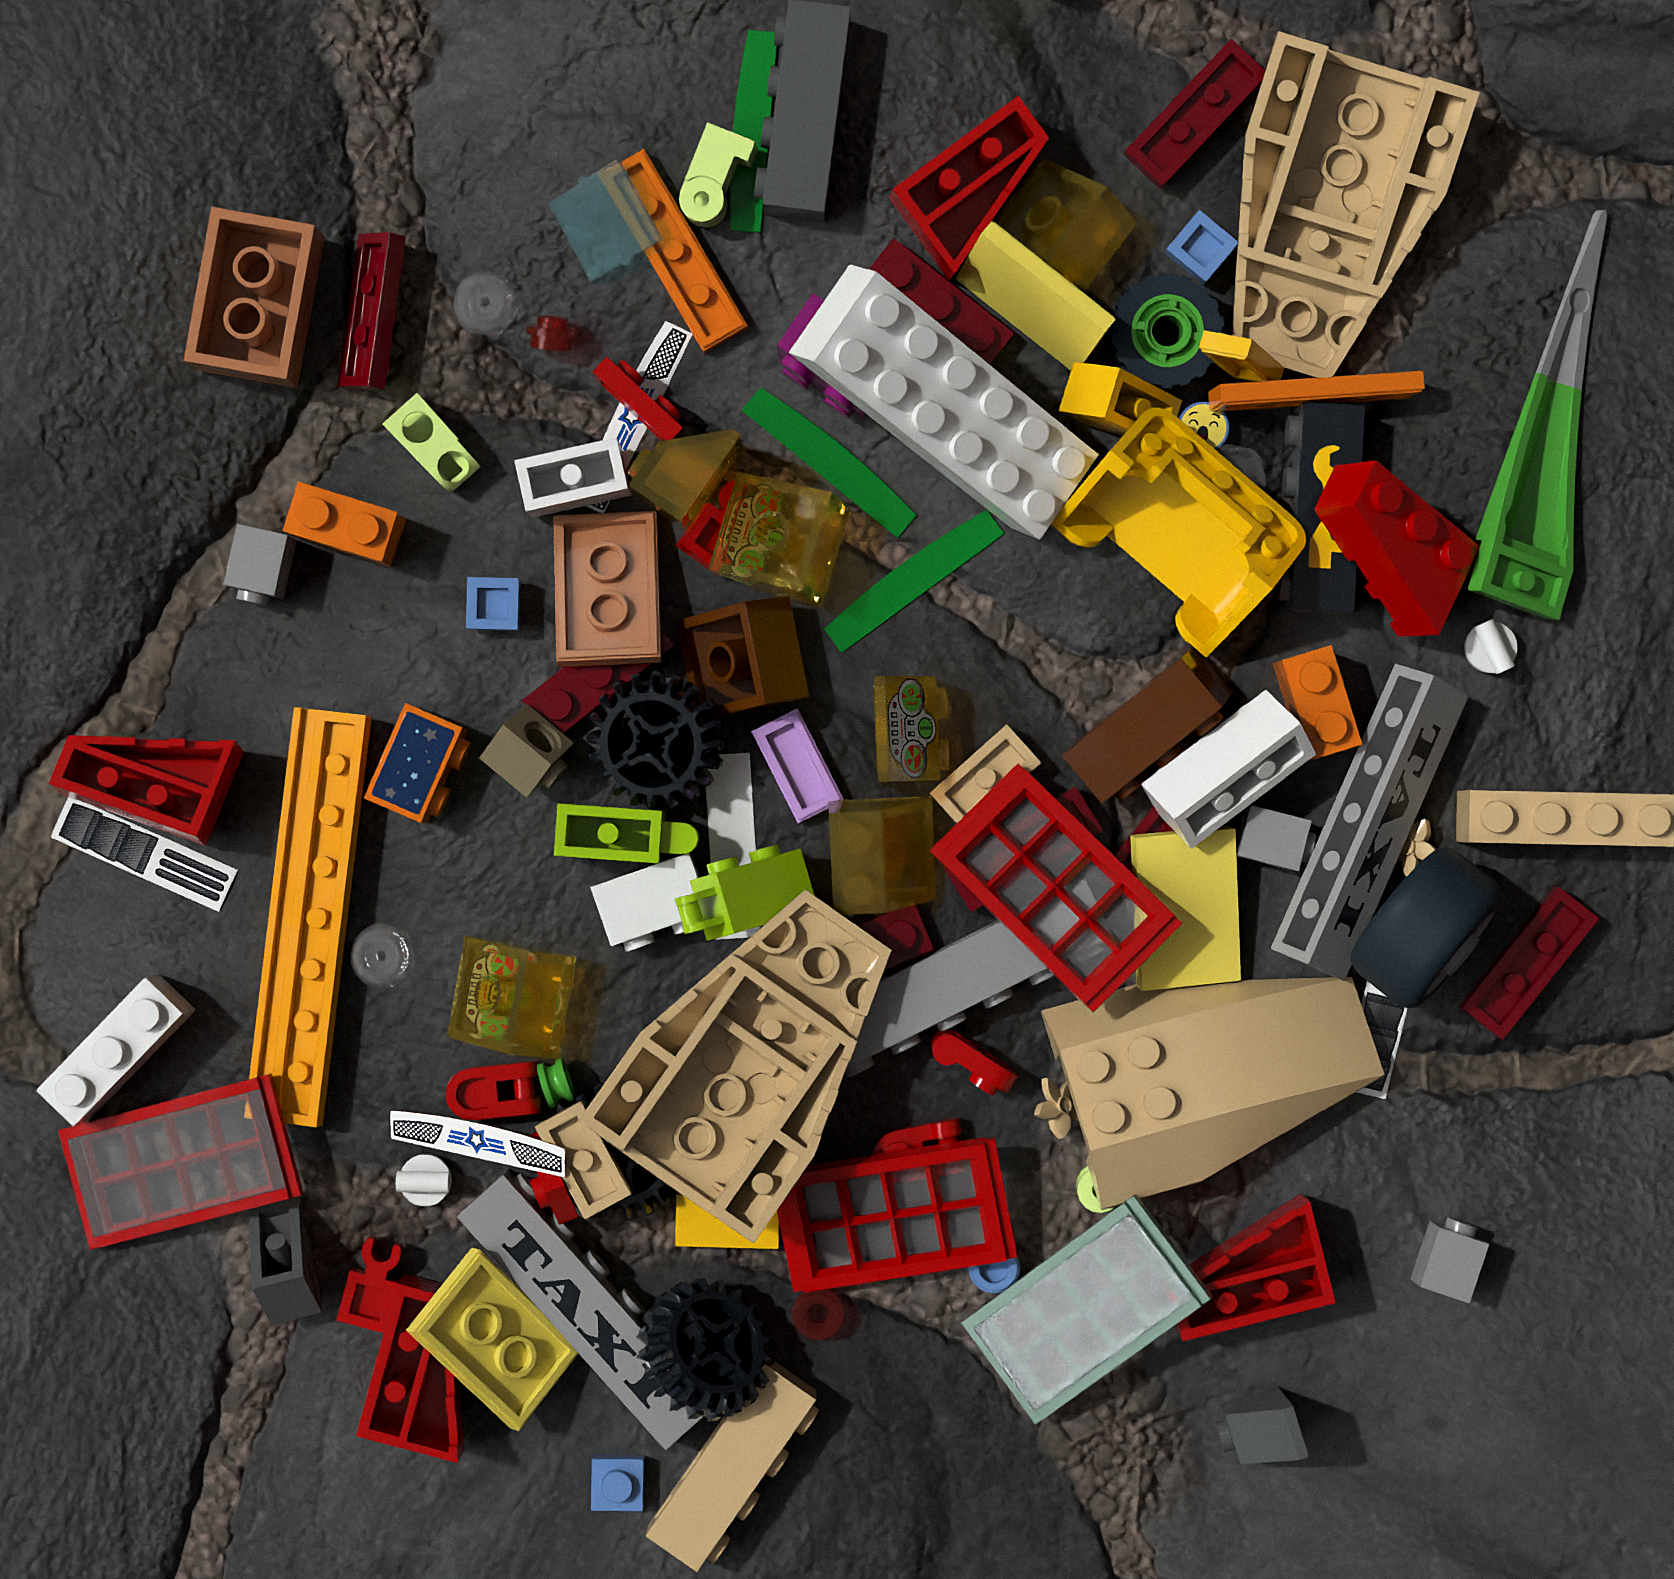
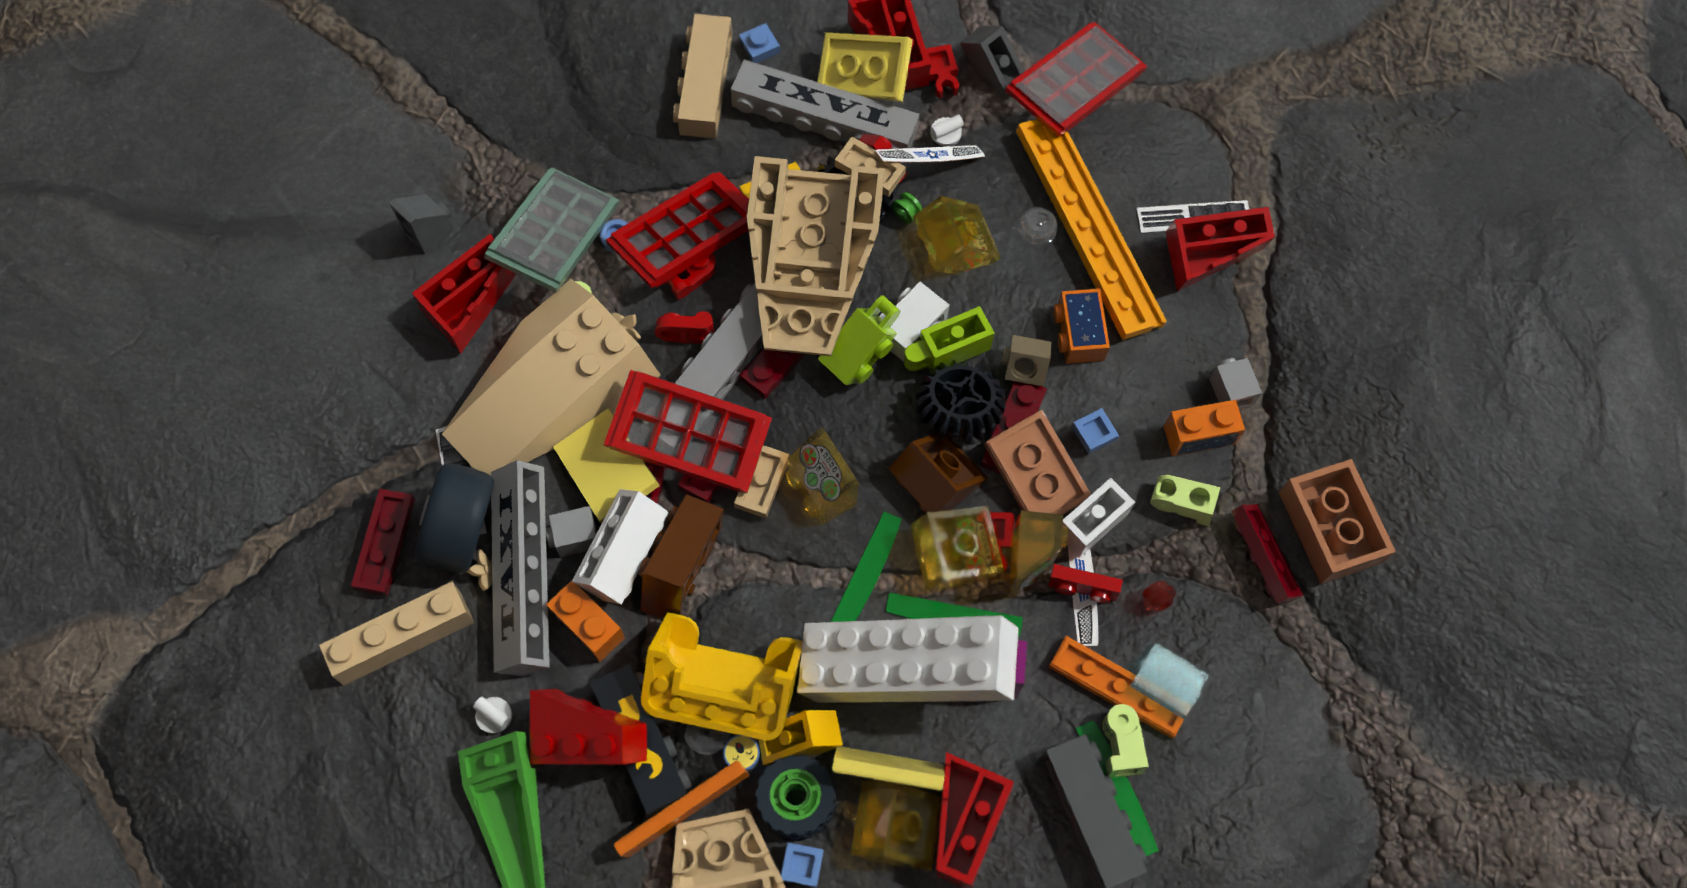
camera: 150 degrees right, 20 degrees down
white brick [36,974,196,1127] -> none
red plate [445,1060,542,1120] -> none
clear plate [454,271,519,336] -> none
black gear [636,1277,775,1422] -> none
white sticker [706,753,761,940] -> none
lavender tile [751,709,844,823] -> none
clear red plate [792,1289,844,1340] -> none
clear yellow slope [828,796,936,915] -> none
dark red plate [869,238,1014,365] -> none
yellow tile [1199,330,1285,382] -> none
light grey brick [1410,1217,1489,1304] -> none

